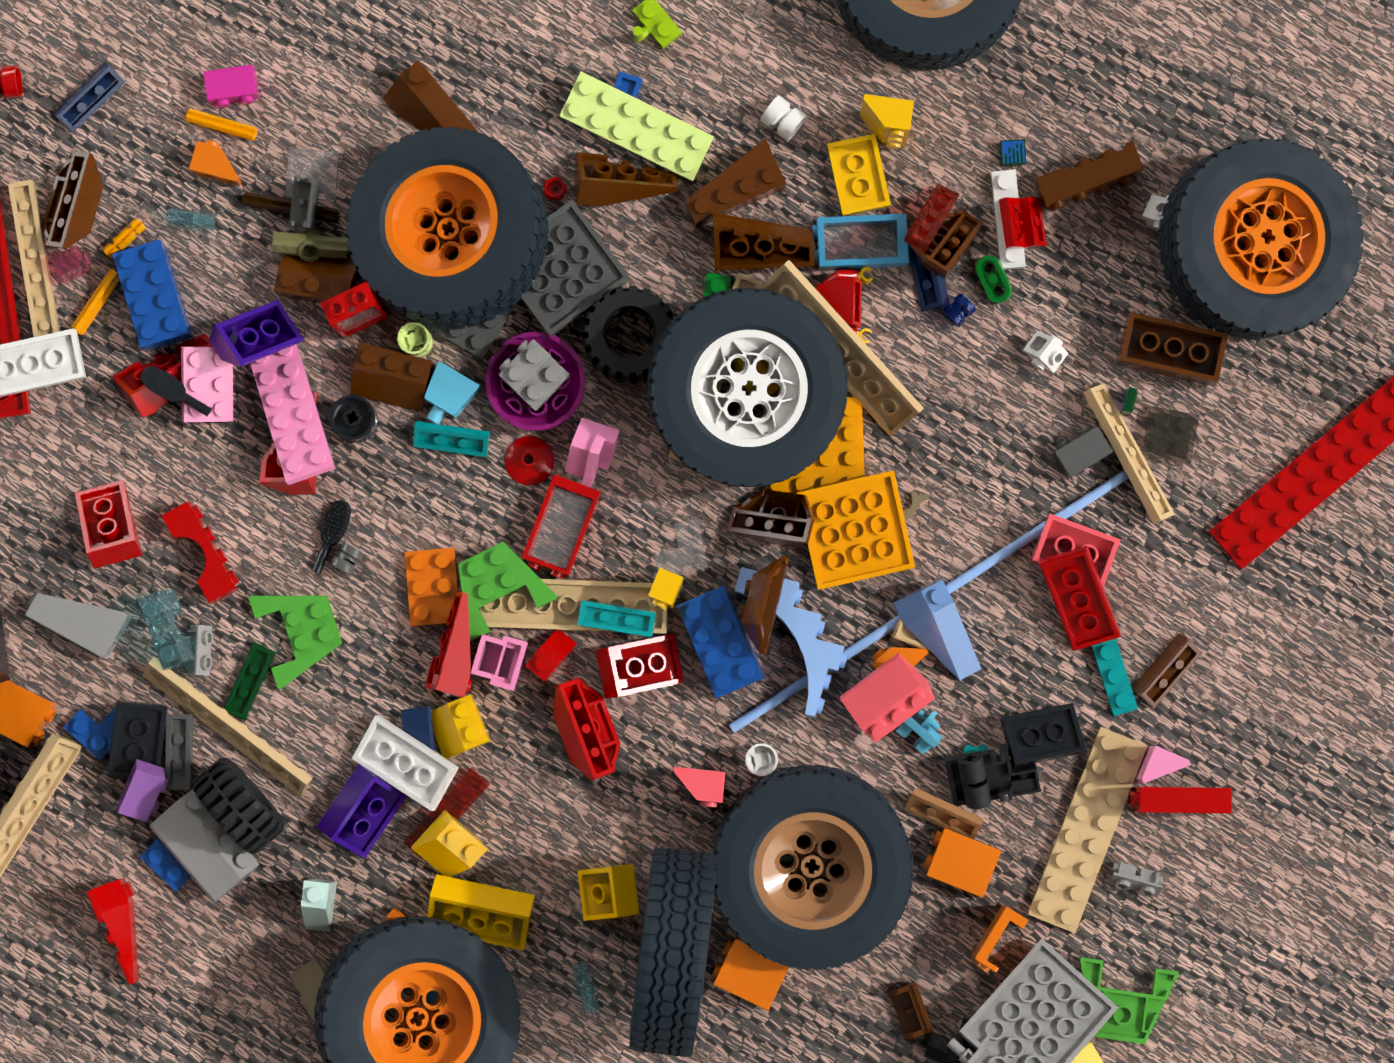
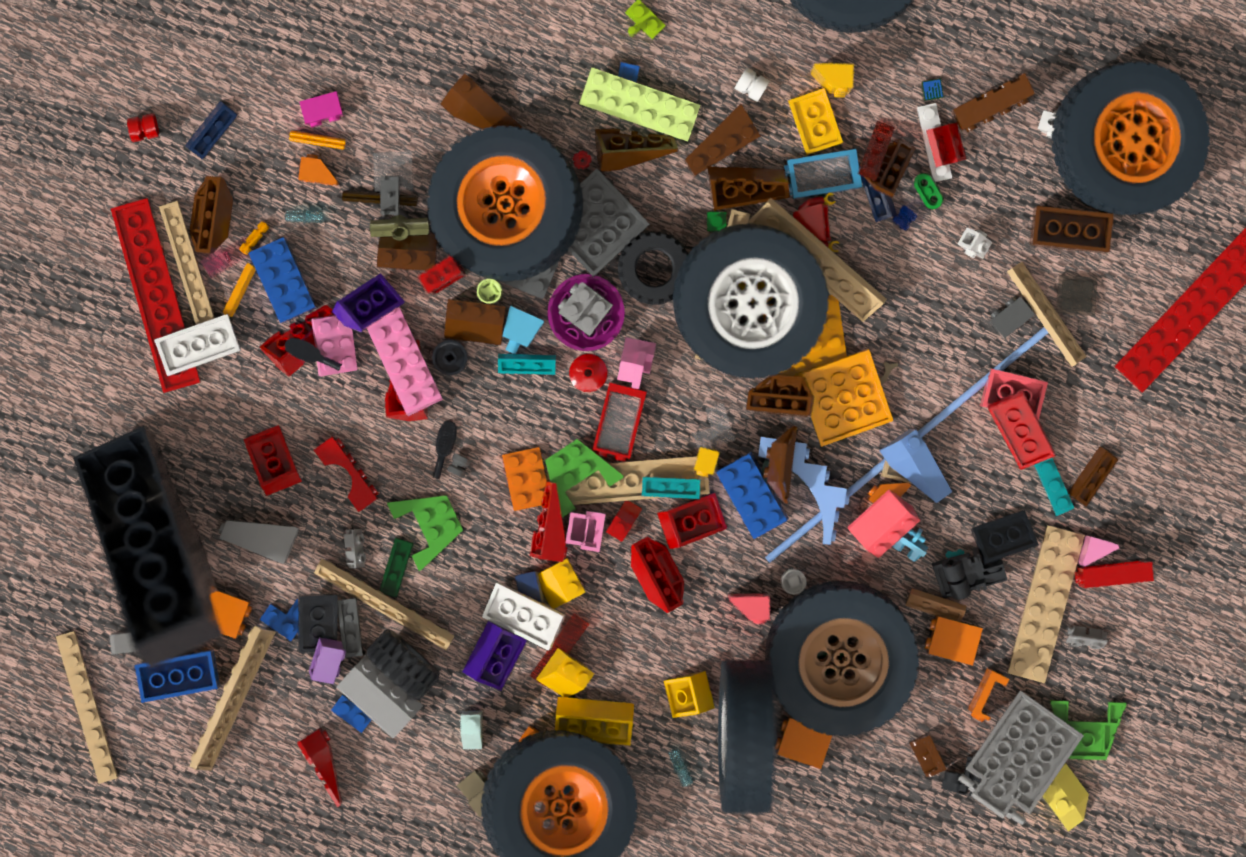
camera: 10 degrees left, 5 degrees up
clear light blue arch [138,590,195,670] -> none
dark green tile [1120,387,1138,416] -> none

